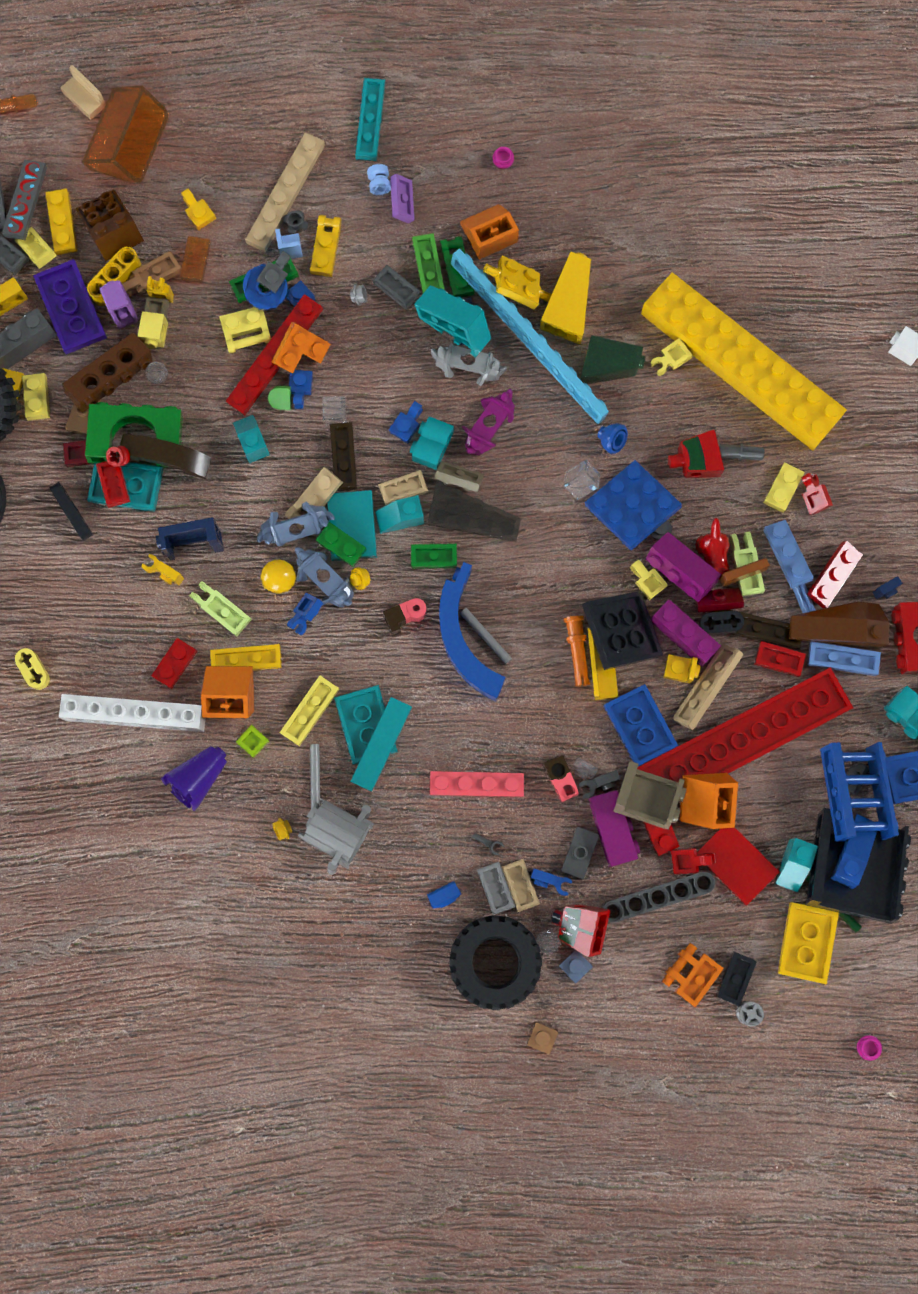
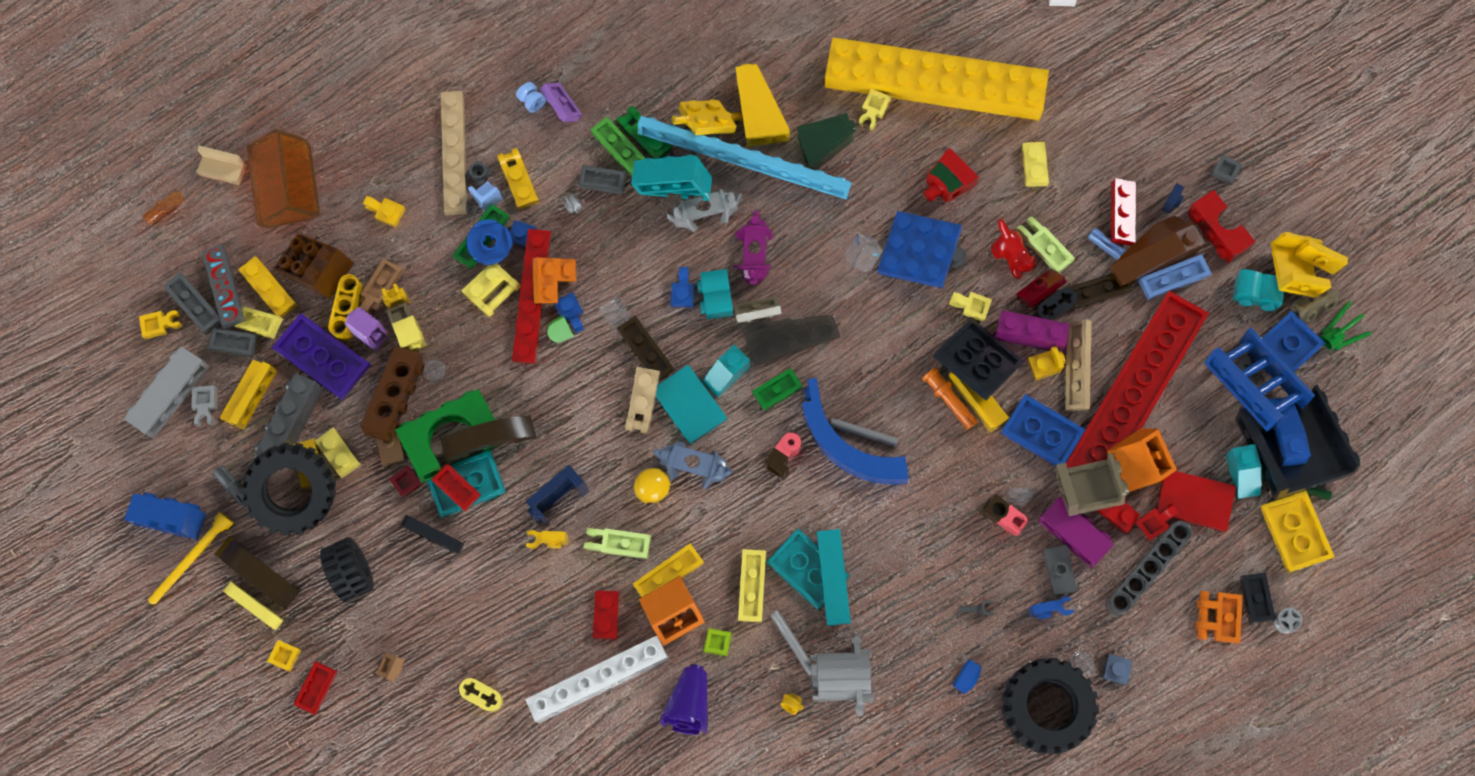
camera: 25 degrees left, 5 degrees down
red bush [106,446,130,467] -> none
clear orange plate [180,236,211,283] -> none
teal slope [233,415,270,463] -> none
dark grey plate [257,251,290,294] -> none
sand blue piece [257,501,335,546] -> none
blue plate [287,593,323,635] -> none
green plate [316,522,367,567] -> none
yellow plate [350,567,370,590] -> none
teal tile [355,78,385,161] -> none
tan plate [378,470,428,506] -> none
coral plate [430,771,524,797] -> none
orange slope [460,204,519,260] -> none
light grey plate [477,862,516,915] -> none
dark pink plate [493,147,514,169] -> none
tan plate [501,859,540,912] -> none
medium nougat plate [527,1022,558,1055] -> none
red torso [551,904,610,957] -> none
dark grey plate [578,770,620,799] -> none
blue brick [597,423,628,454] -> none
magenta brick [645,532,721,602] -> none
dark grey axle [719,443,765,461] -> none
dark orange tile [720,558,770,587] -> none
red plate [754,641,806,677] -> none
medium blue plate [763,520,814,588] -> none
plate [802,473,833,515] -> none
dark pink plate [857,1035,882,1061] -> none

